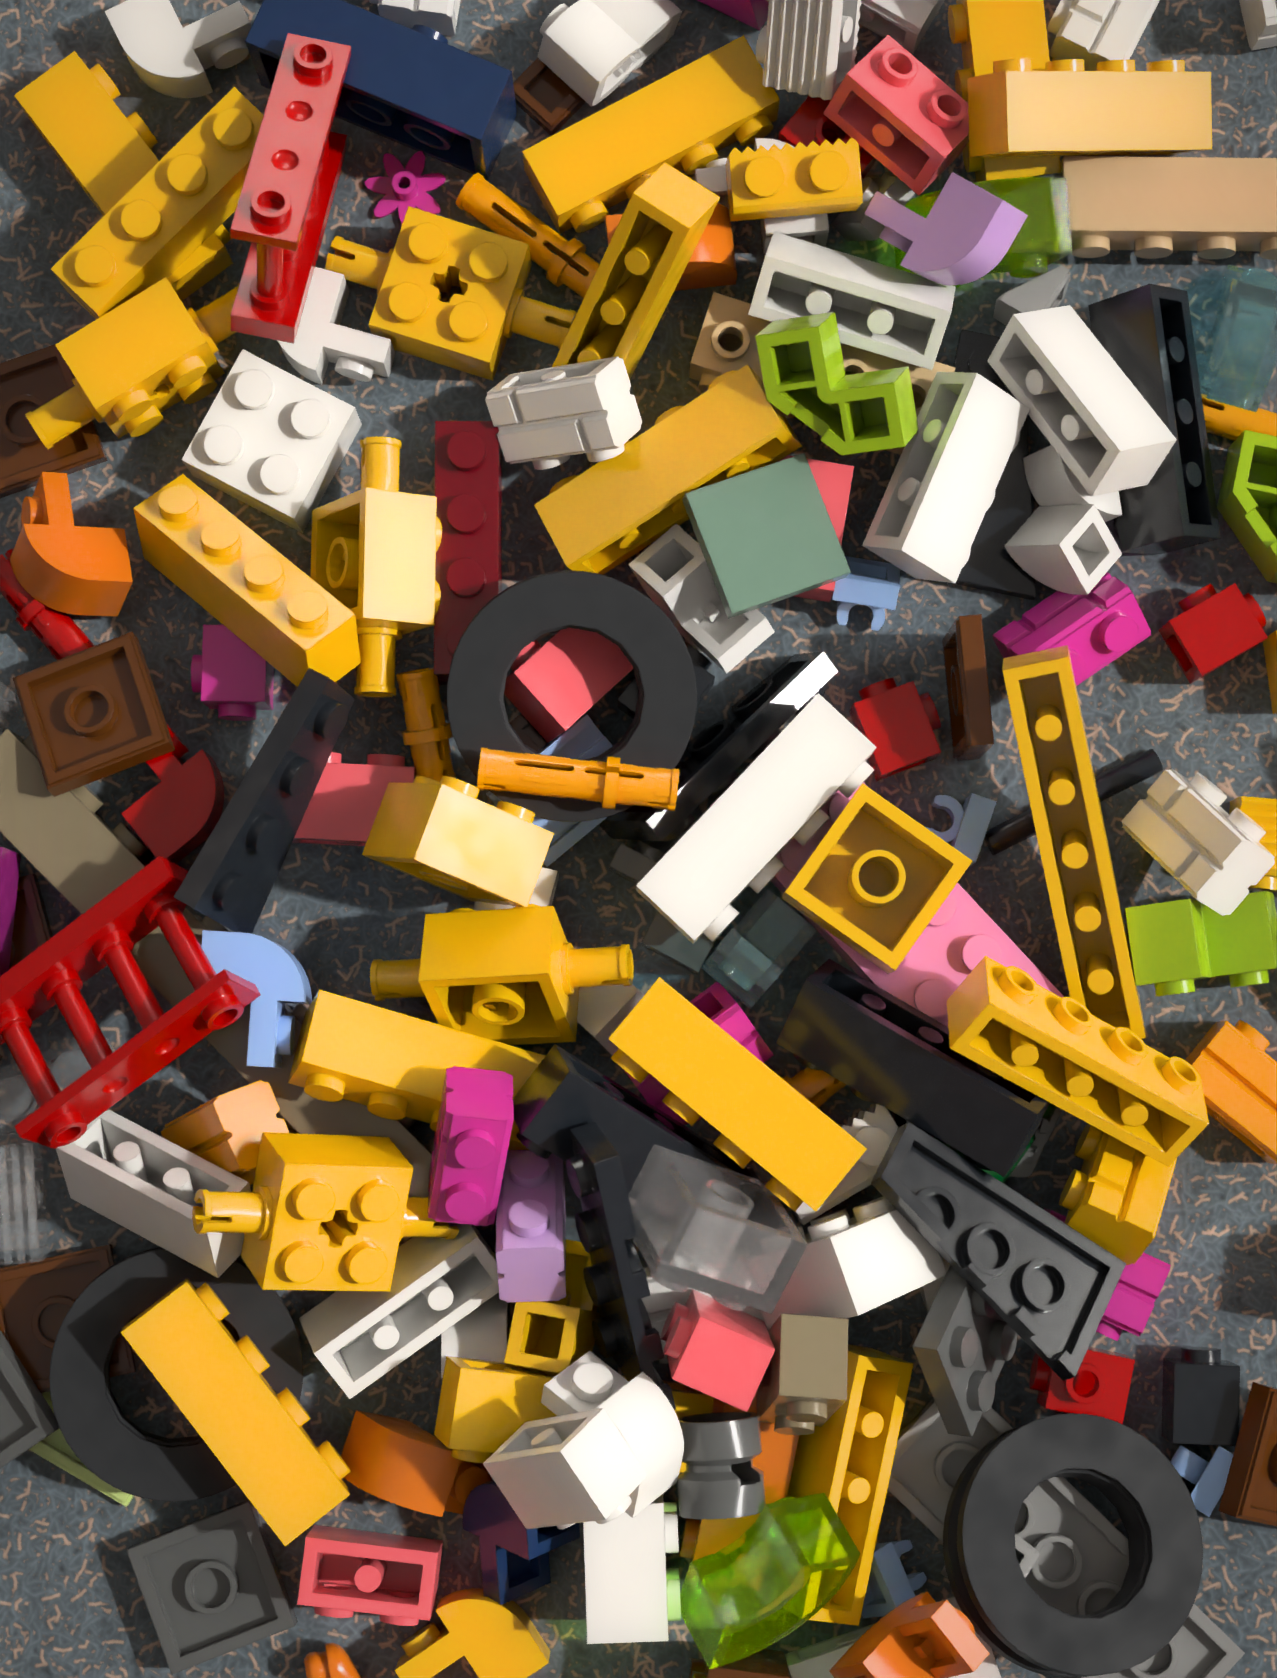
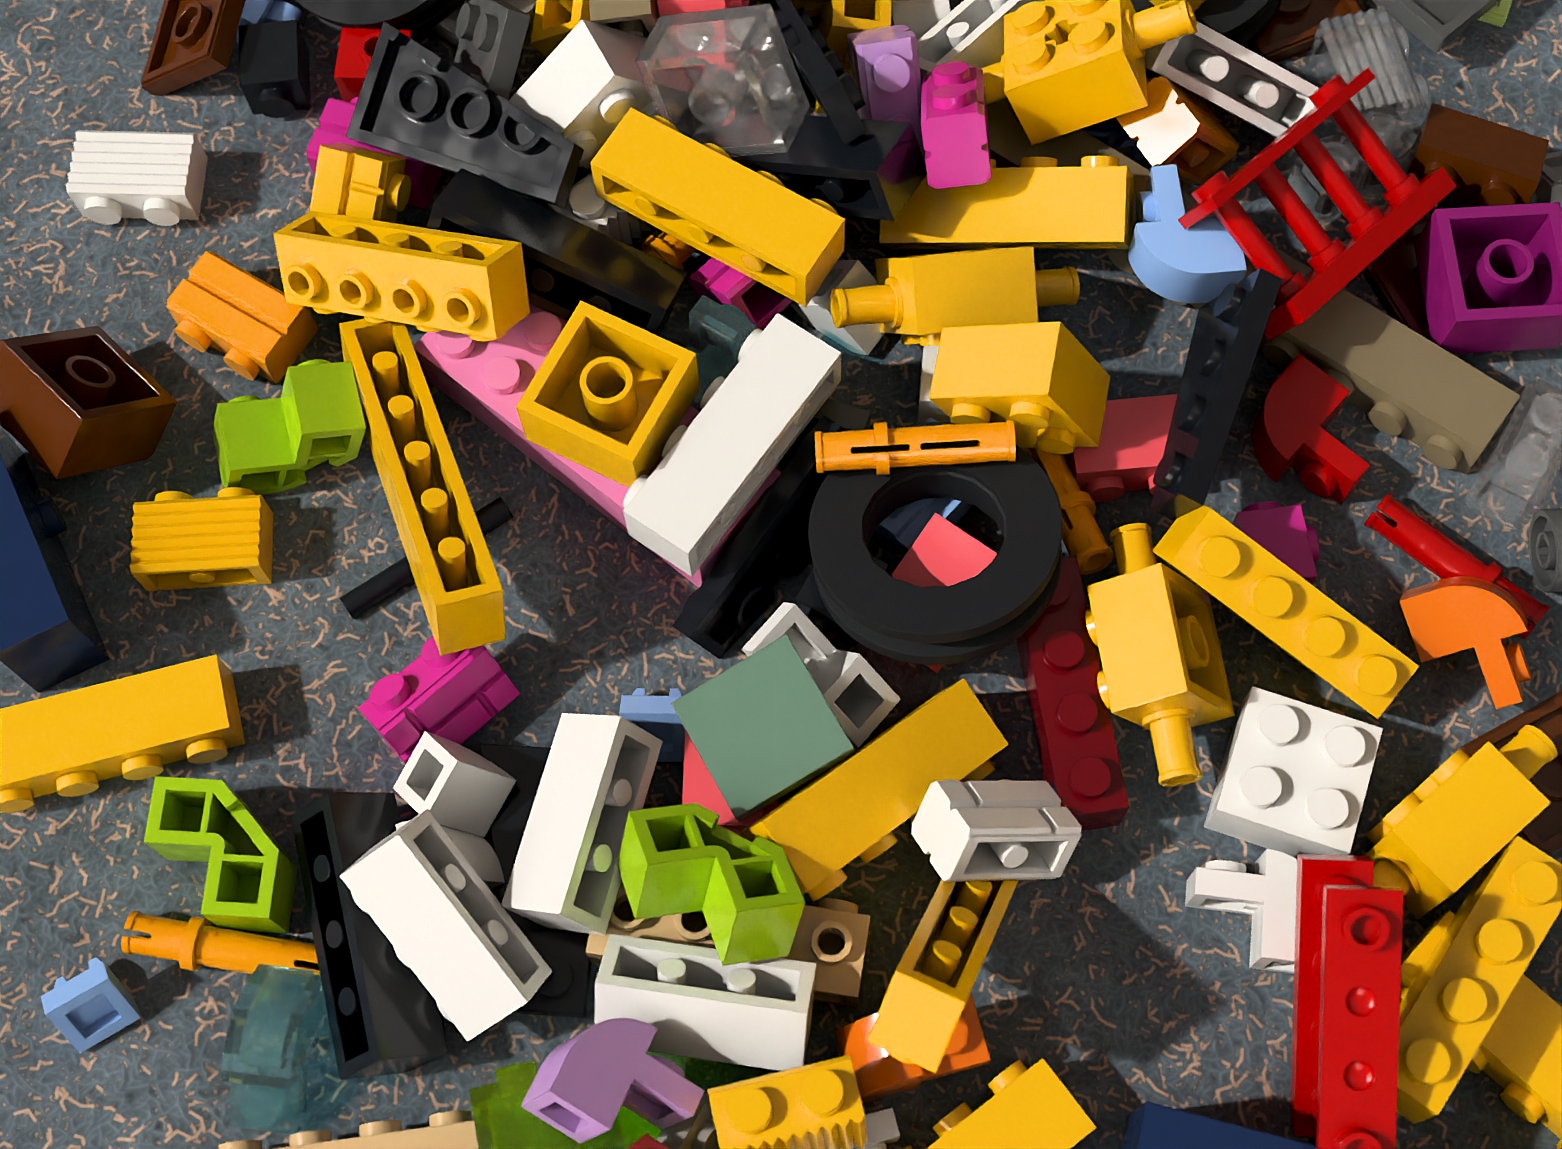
camera: 175 degrees right, 15 degrees down
reddish brown tile [13,632,175,797] -> none
yellow brick [325,206,577,381] -> none
dark pink plant [365,151,446,224] -> none
light orange pin [456,173,599,298] -> none
red brick [849,677,941,781] -> none
light blue tile [926,793,997,867] -> none
reddish brown tile [942,614,994,761] -> none
light grey slope [993,265,1070,326] -> none
white brick [1121,769,1275,917] -> none
red brick [1158,583,1268,684] -> none

